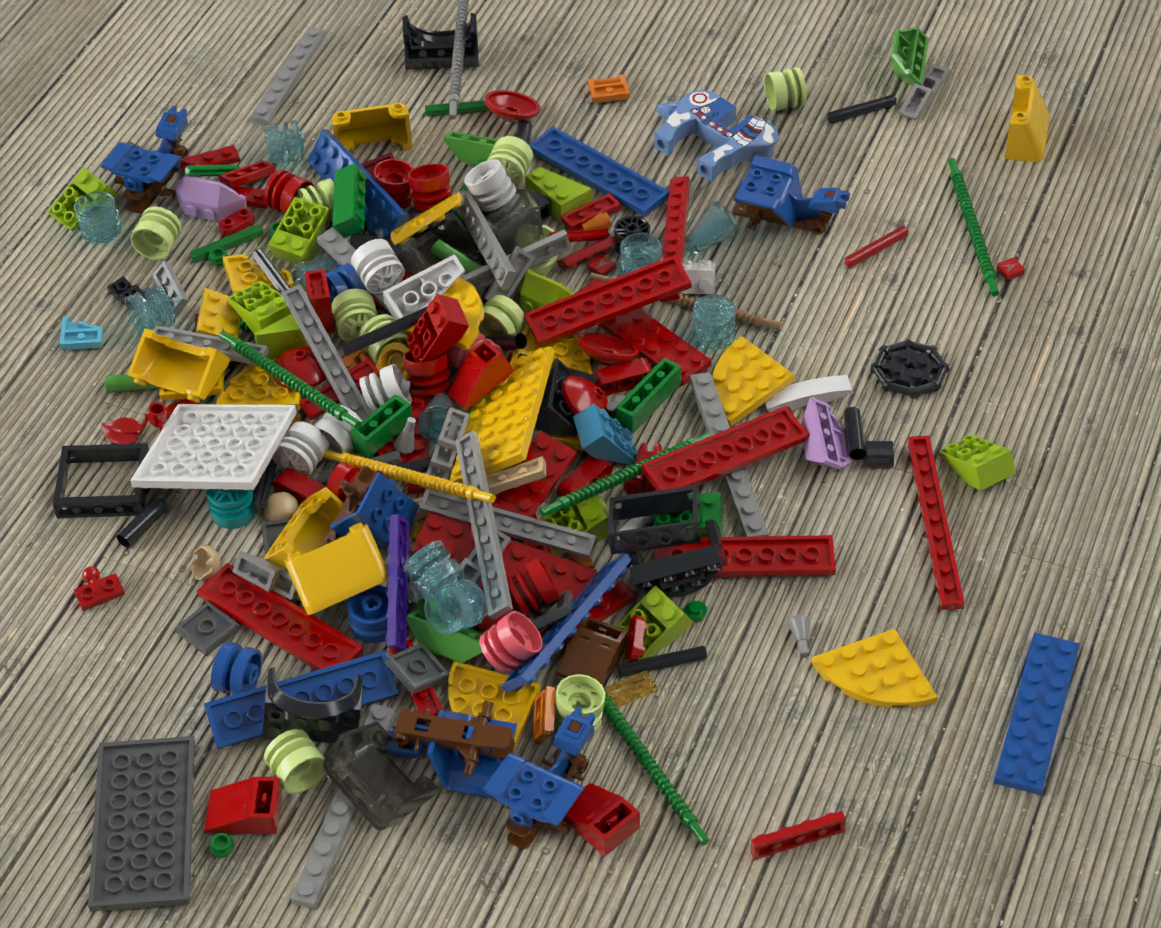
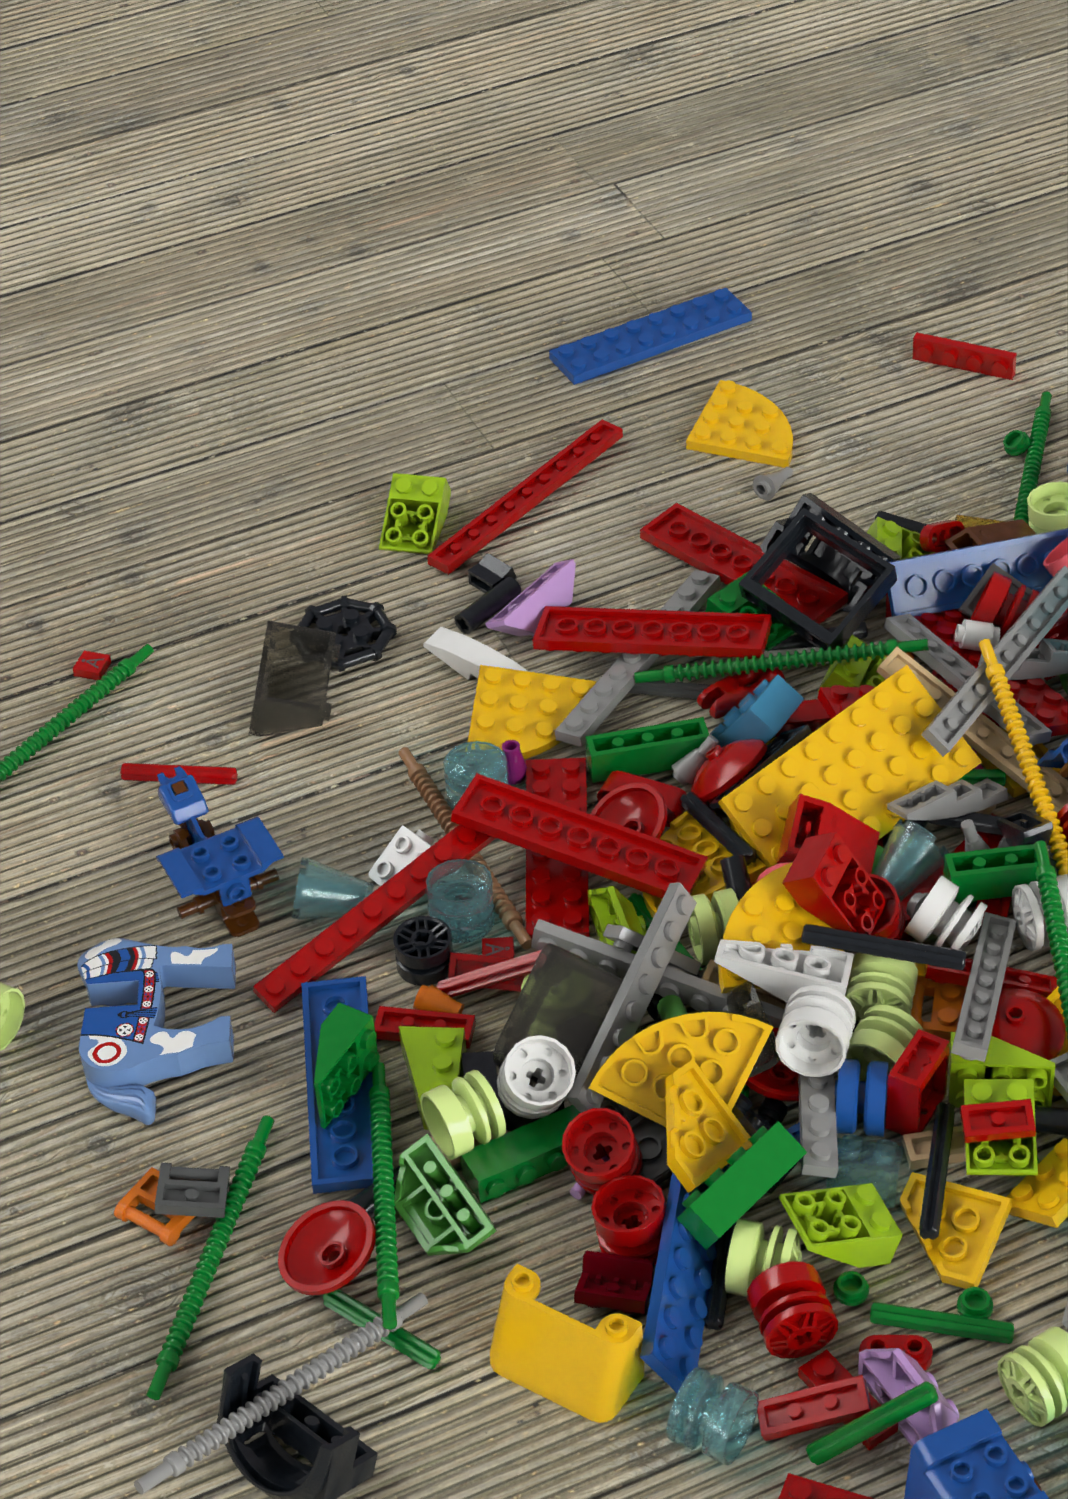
camera: 135 degrees left, 5 degrees down
none -> green hose [147,1115,275,1400]
none -> dark grey plate [155,1162,230,1218]
none -> clear smoke windscreen [248,621,340,737]
none -> green slope [314,1002,380,1129]
none -> green hose [369,1062,400,1330]
none -> magenta cone [498,740,527,785]
none -> yellow plate [665,1059,753,1193]
none -> white brick [955,619,1000,651]
none -> red plate [960,1099,1036,1143]
none -> black slope [996,809,1053,847]
none -> green plate [1003,430,1030,456]

